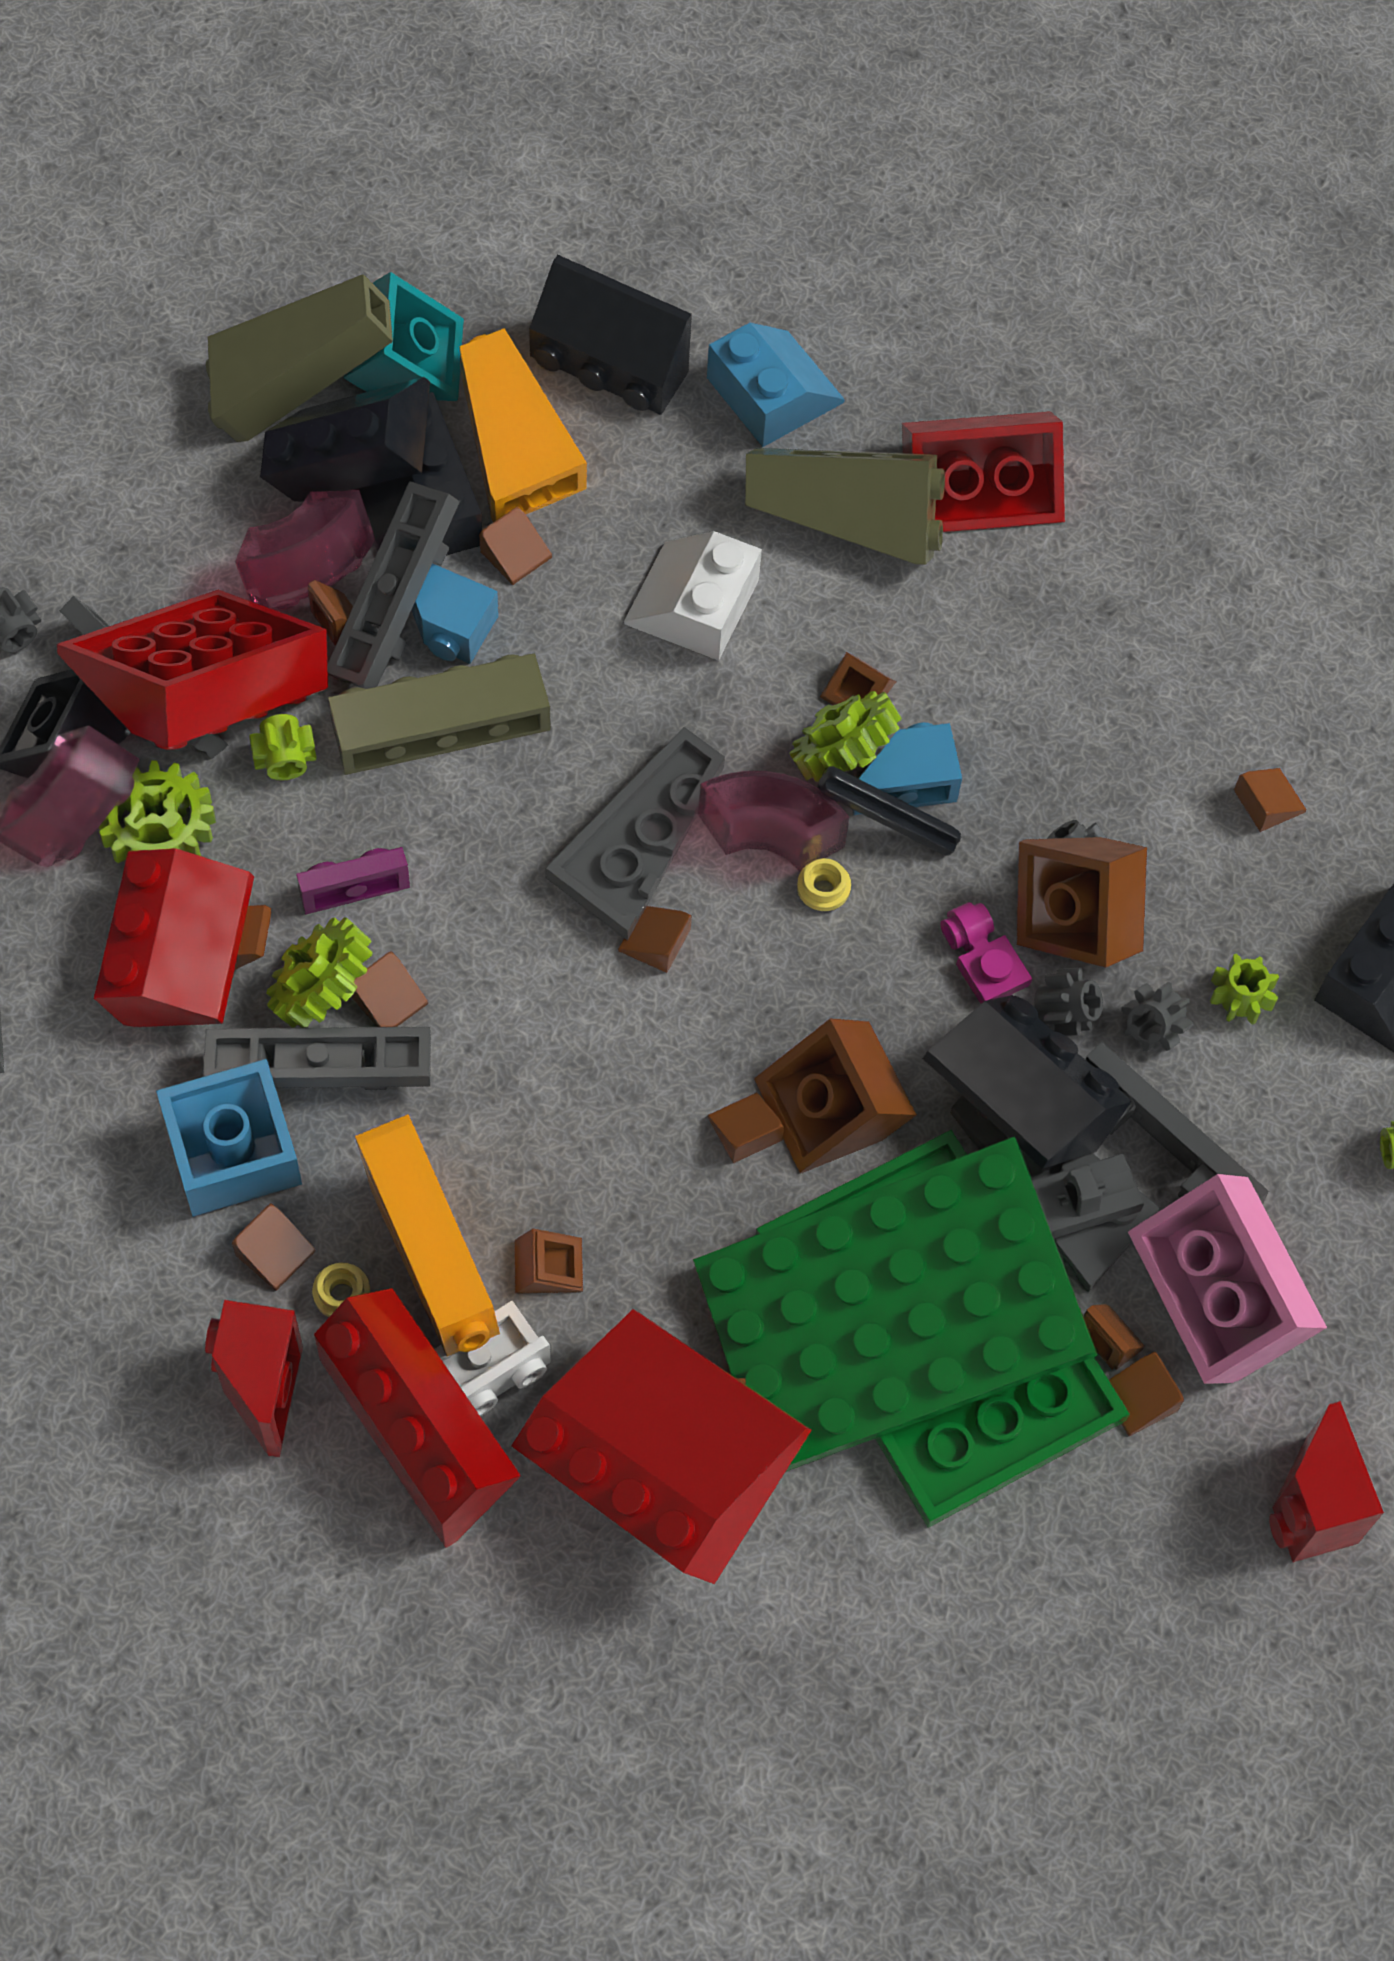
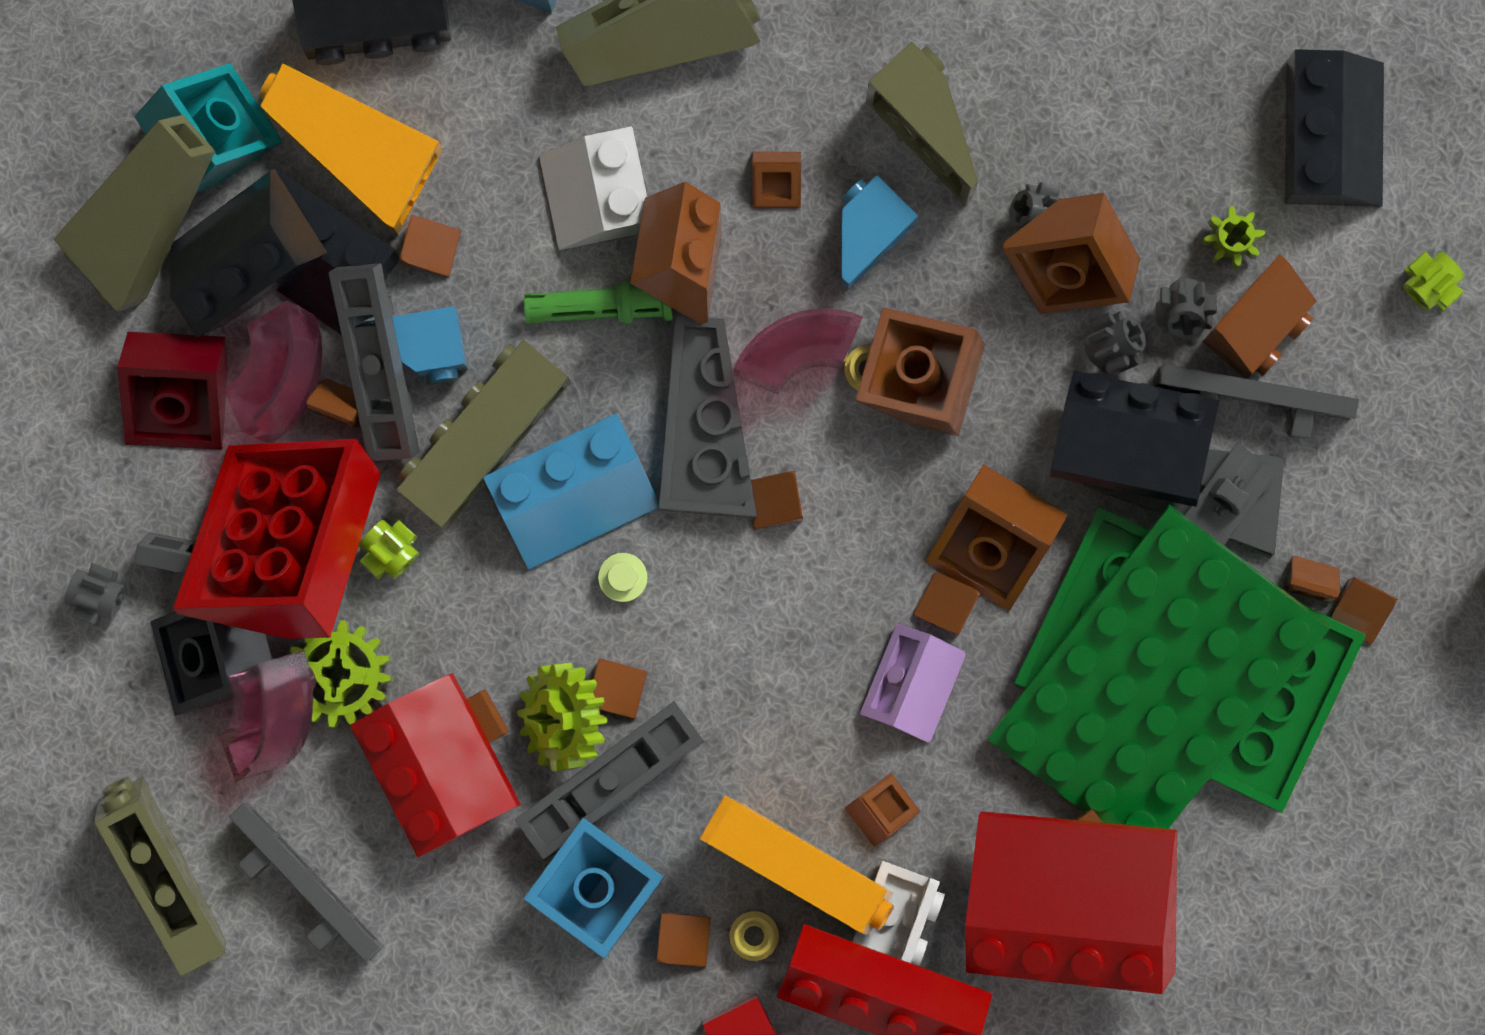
camera: 30 degrees left, 20 degrees up
magenta plate [296,847,410,915] -> none
lime gear [789,691,902,782] -> none
black axle [817,766,961,856] -> none
dark pink plate [940,902,1032,1004] -> none
bright pink brick [1128,1174,1327,1384] -> none
dark orange slope [1234,768,1307,832] -> none
none -> dark red slope [117,332,228,450]
none -> dark azure slope [483,413,659,570]
none -> bright green pin [524,280,673,324]
none -> yellowish green plate [598,553,648,602]
none -> dark orange slope [630,181,721,325]
none -> dark orange slope [855,307,985,437]
none -> lavender panel [860,624,966,742]
none -> olive slope [866,41,978,205]
none -> dark orange slope [1202,254,1317,379]

